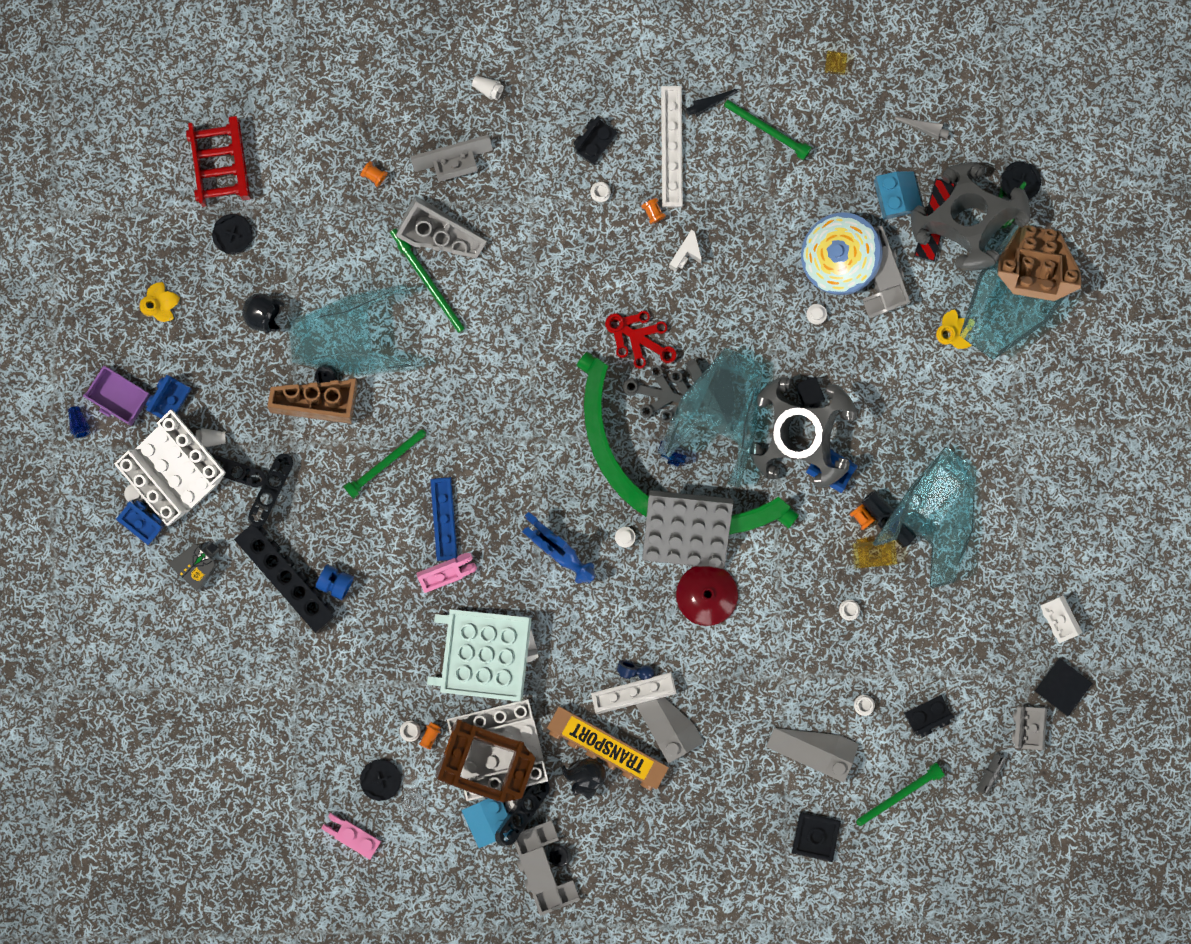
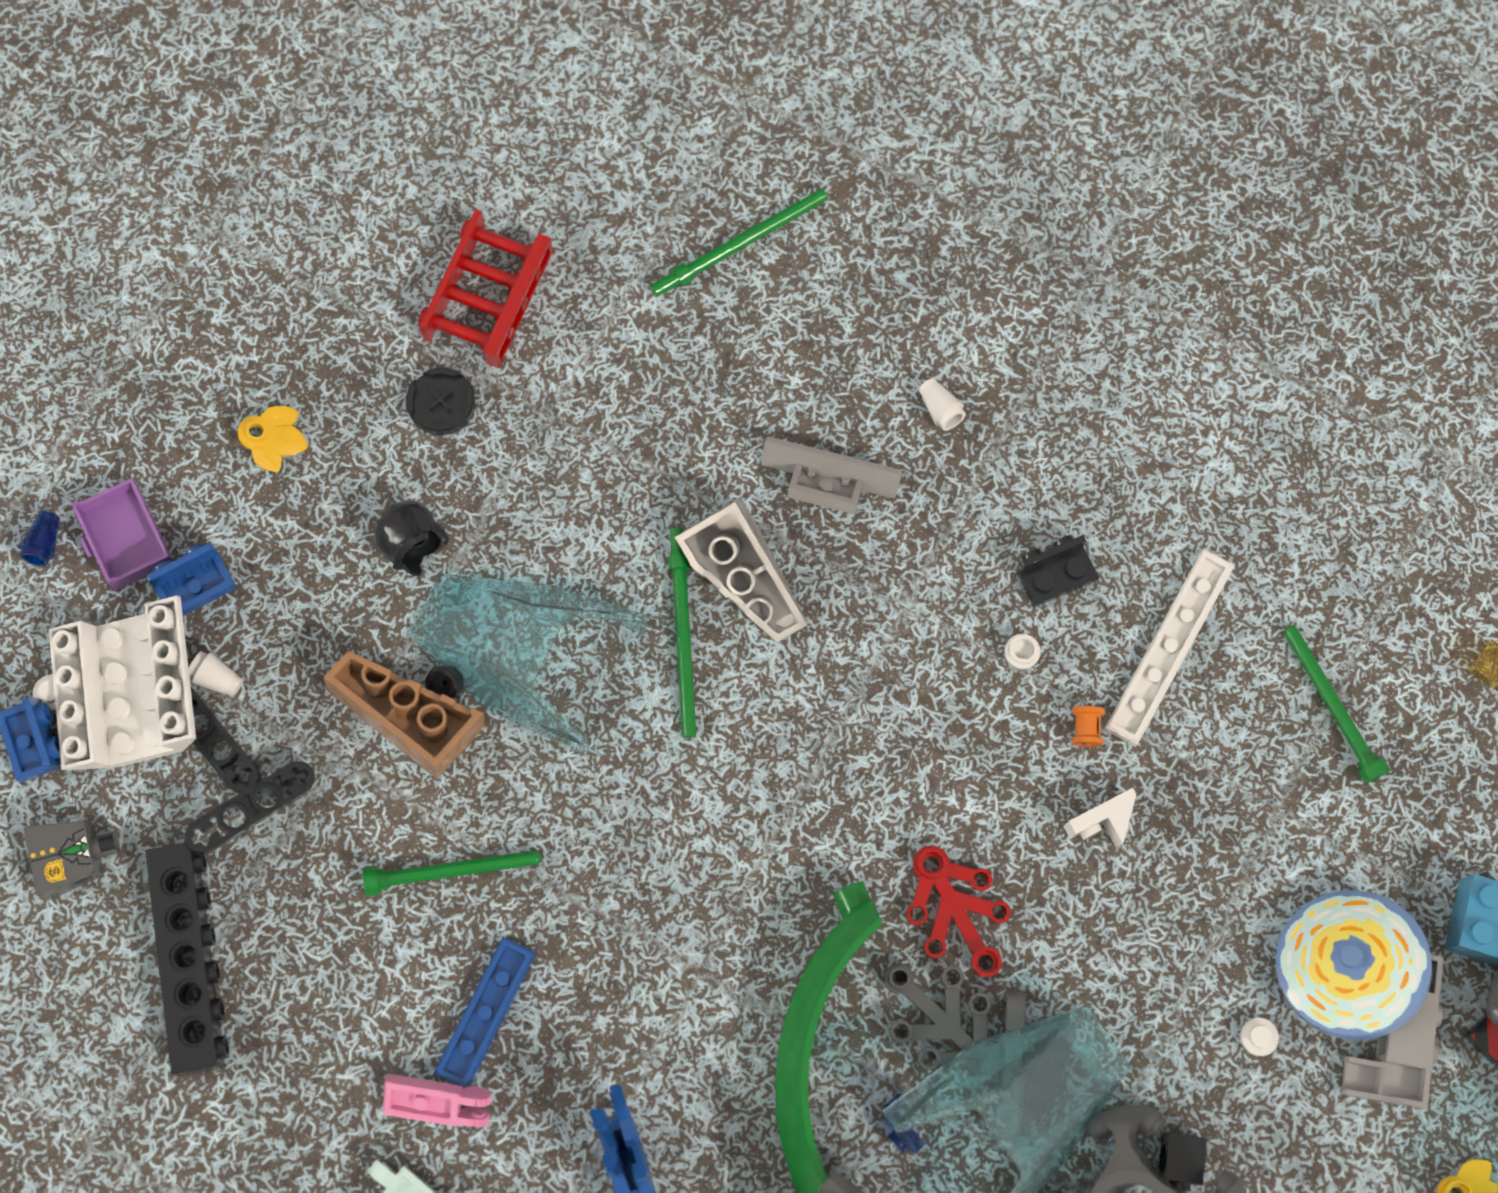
camera: 25 degrees right, 10 degrees down
blue wheel [316,564,354,601] -> none
orange bush [360,161,388,187] -> none
black piece [686,89,738,117] -> none
none -> green bar [650,188,828,297]

